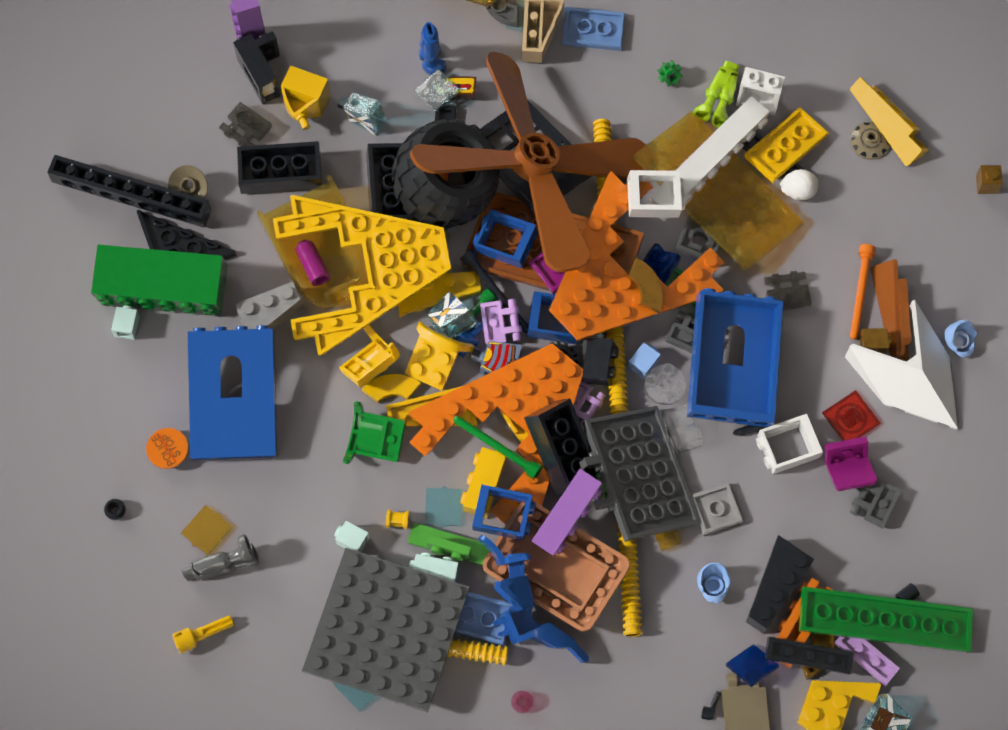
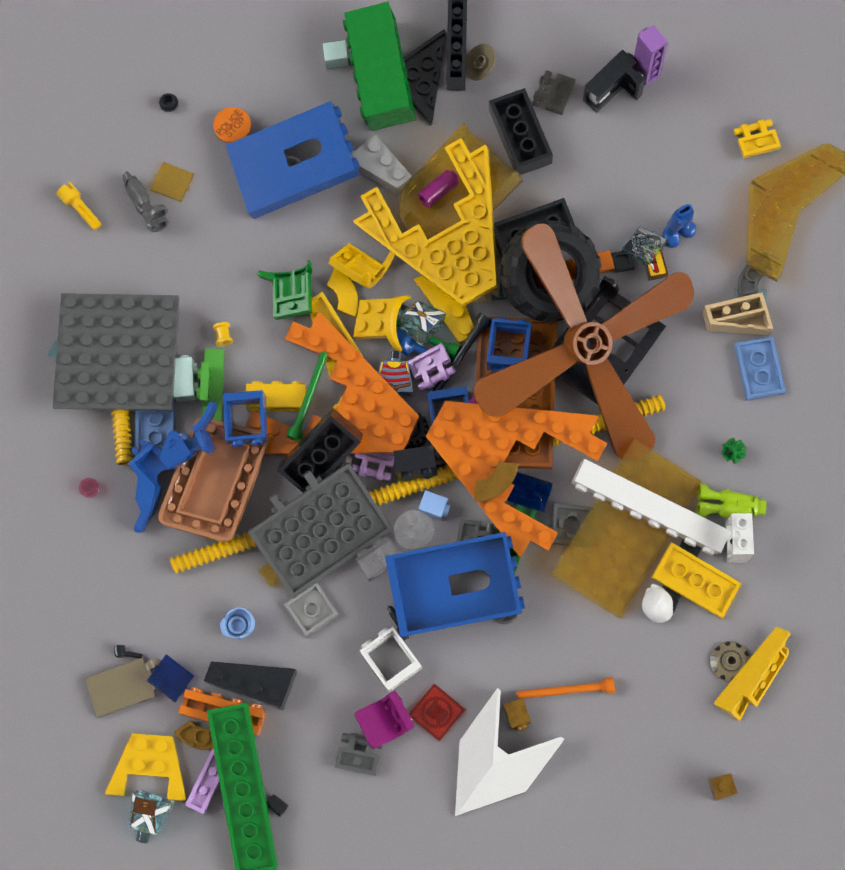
camera: 80 degrees right, 5 degrees up
yellow piece [281,65,331,130] -> none
light aqua brick [334,521,369,552] -> none
clear light blue torso [337,92,387,136] -> none
clear light blue piece [424,486,462,528] -> none
medium lavender brick [532,469,603,556] -> none
white window [627,170,685,218] -> none
clear smoke plate [764,271,812,310] -> none
black tile [765,637,854,675] -> none
dark orange wedge [870,259,911,361] -> none
light blue hair [944,320,977,357] -> none

